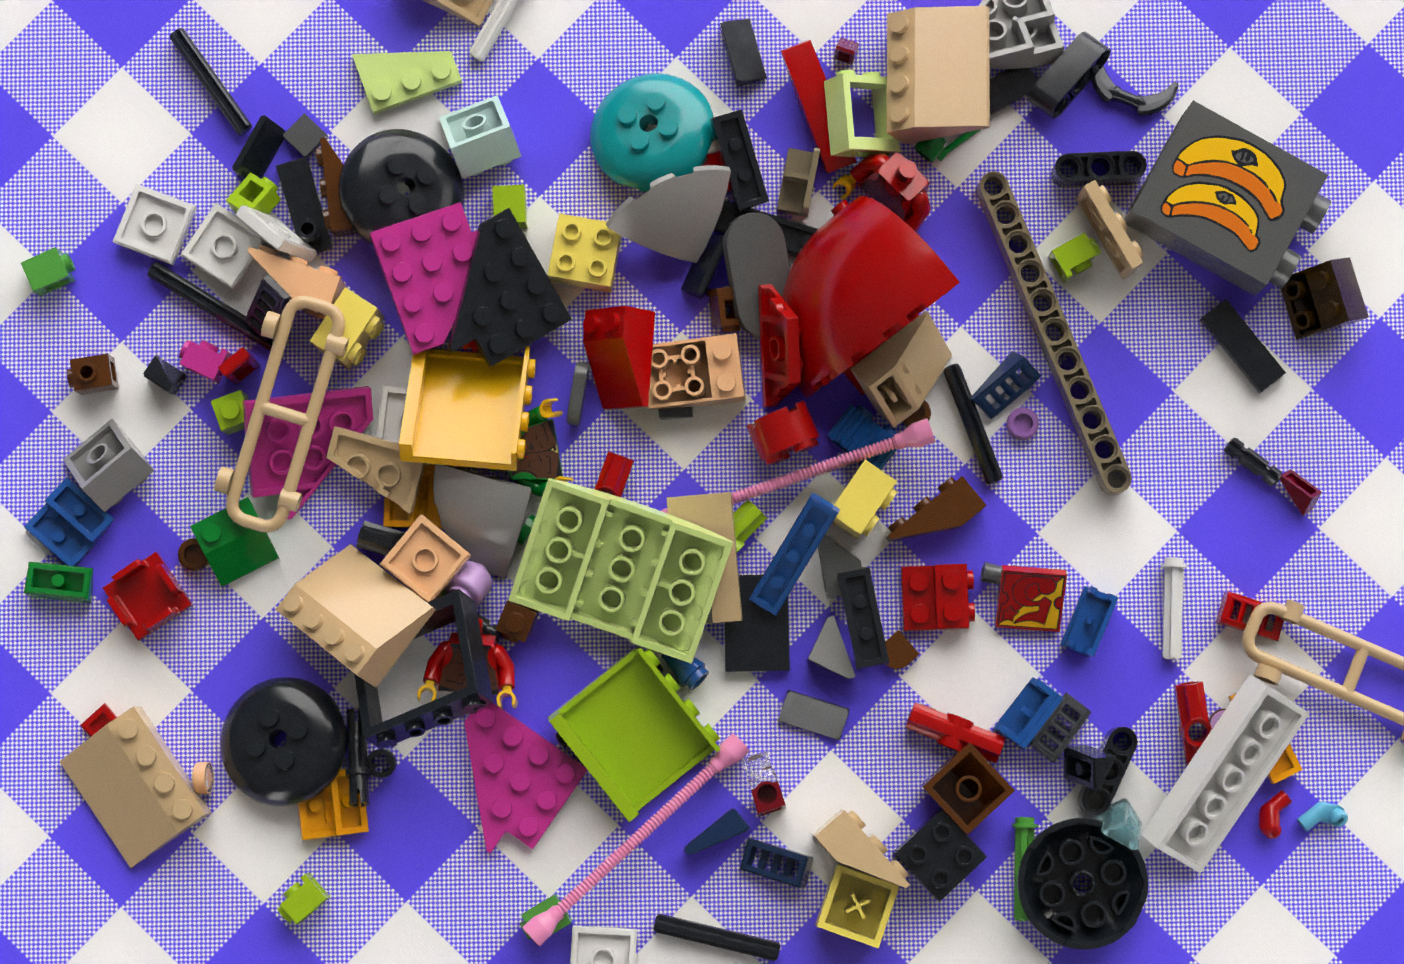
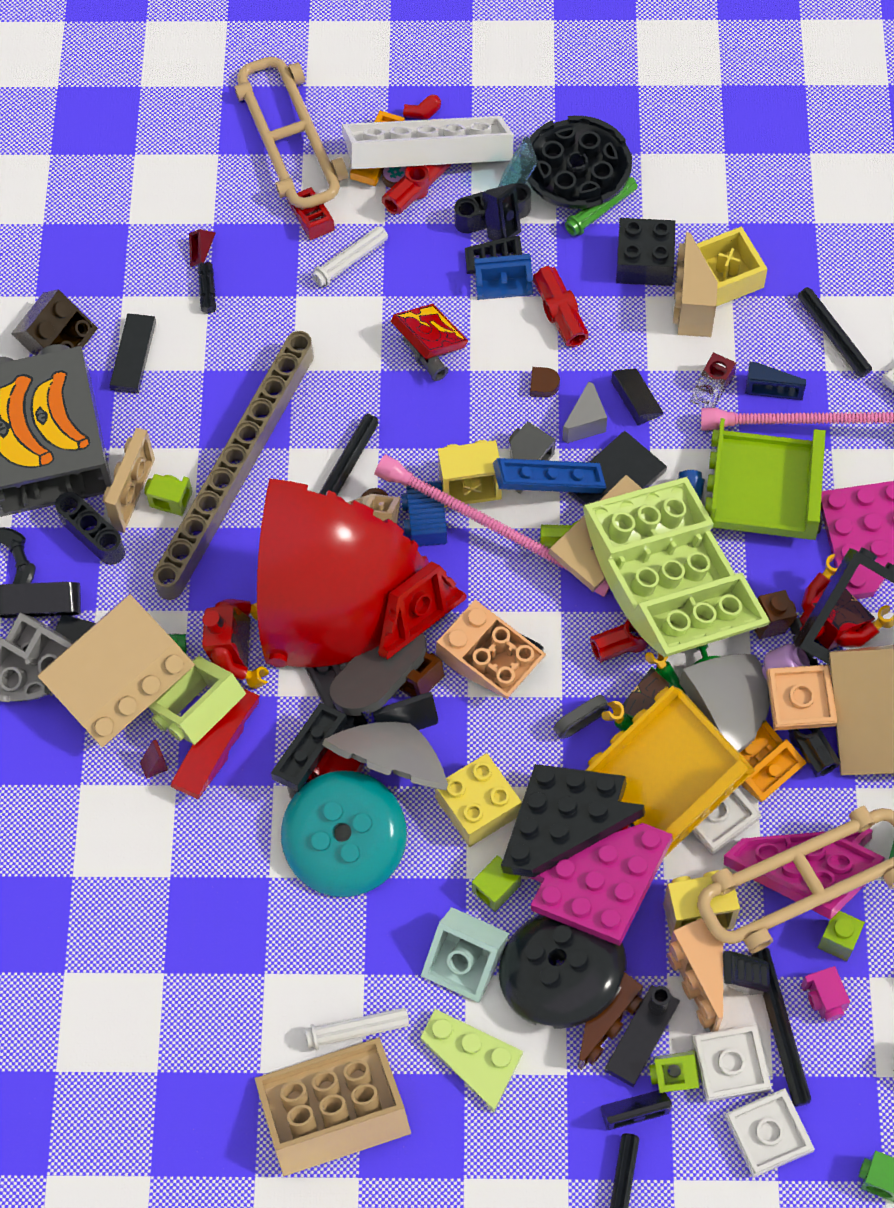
camera: 130 degrees left, 20 degrees down
black slope [143,355,187,395] -> none
red tile [218,347,260,384] -> none
white plate [235,205,317,262] -> none
dark grey tile [283,113,328,158] -> none
tan wing [326,426,426,514] -> none
red slope [583,306,655,410] -> none
black slope [720,19,767,87] -> none
dark blue slope [740,838,813,888] -> none
red brick [746,401,820,465] -> none
dark tan panel [777,148,820,217] -> none
black piece [837,567,889,670] -> none
reddish brown slope [886,476,987,542] -> none
red plate [901,564,975,631] -> none
reddish brown slope [921,743,1015,835] -> none
dark blue slope [970,351,1041,419] -> none
medium lavender tile [1006,407,1039,440] -> none
blue hinge [1060,586,1119,658] -> none
medium azure arm [1297,802,1348,832] -> none

